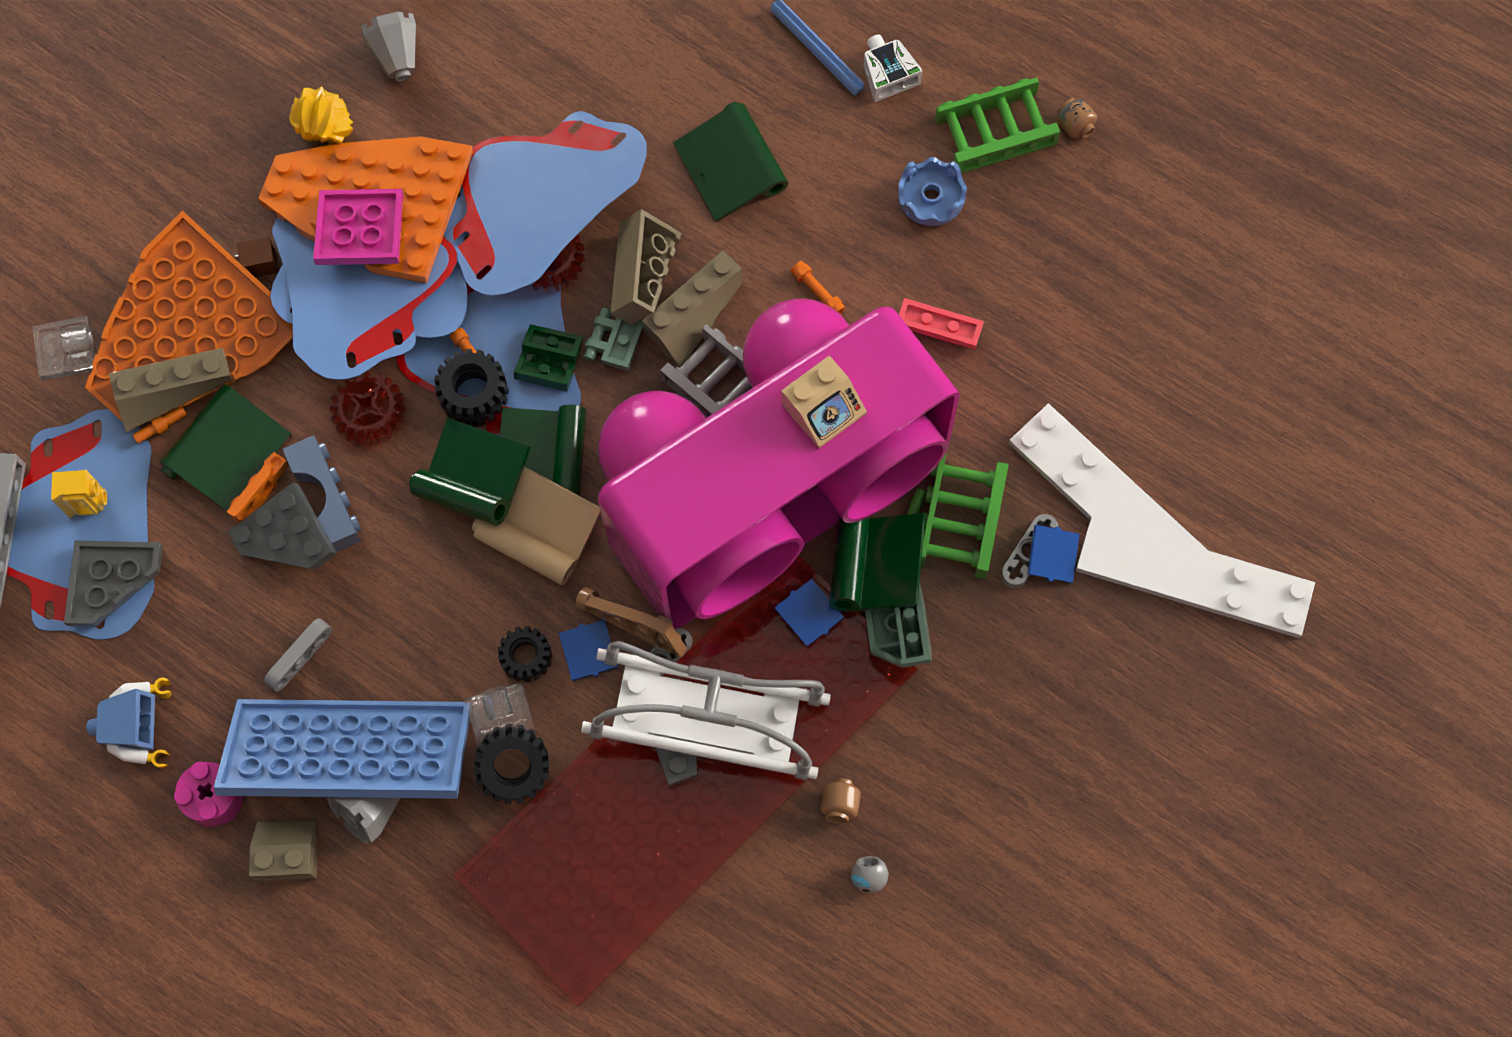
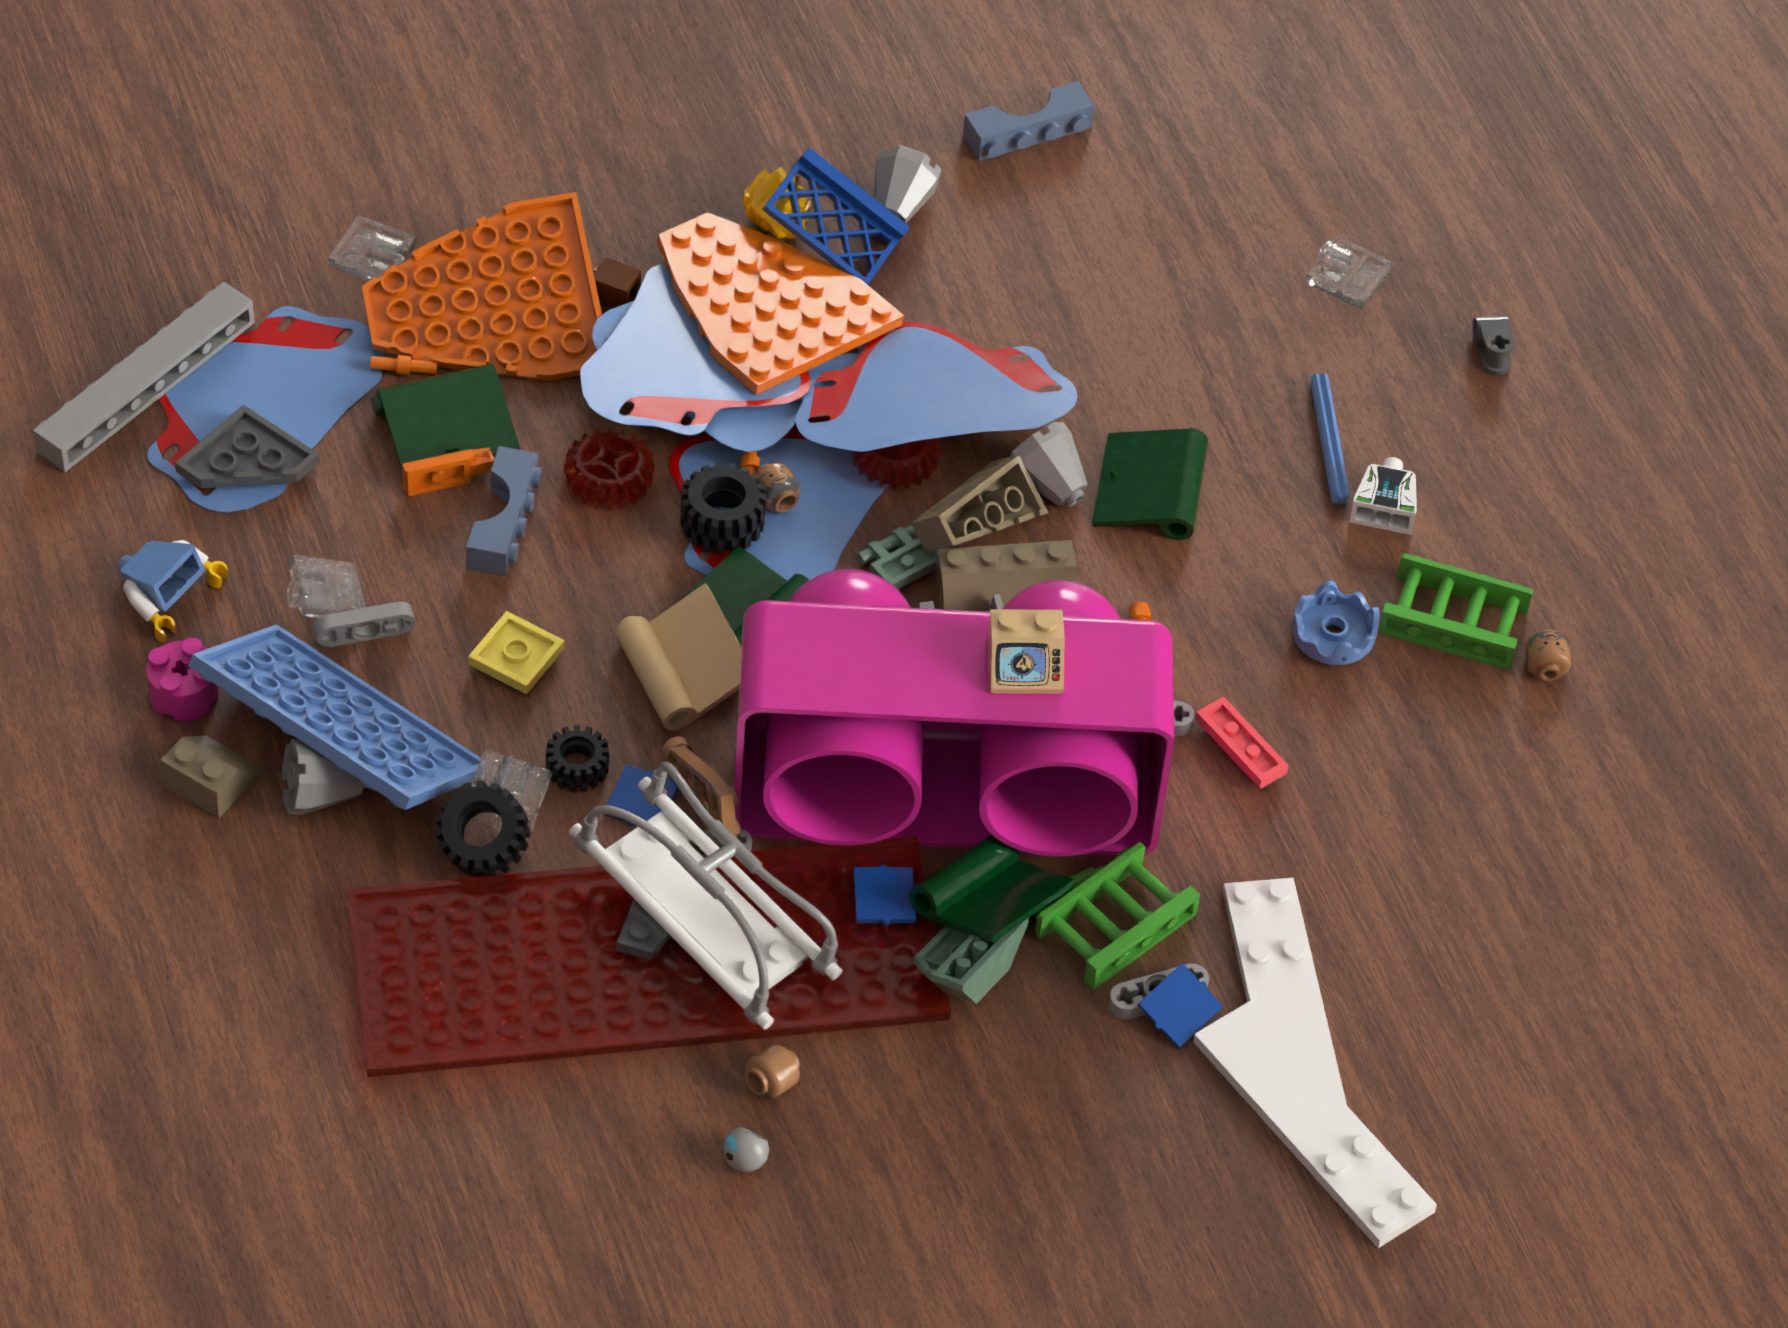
camera: 30 degrees right, 20 degrees down
yellow window [51,470,107,518] -> none
dark tan wedge [109,348,232,433] -> none
dark grey plate [228,483,337,570] -> none
dark pink plate [313,189,404,265] -> none
dark green door [409,418,531,526] -> none
dark green slope [514,324,583,391] -> none
none -> clear plate [286,554,367,624]
none -> light yellow plate [468,611,565,695]
none -> medium nougat head [755,463,801,513]
none -> blue fence [762,147,910,285]
none -> light grey cone [1010,422,1088,507]

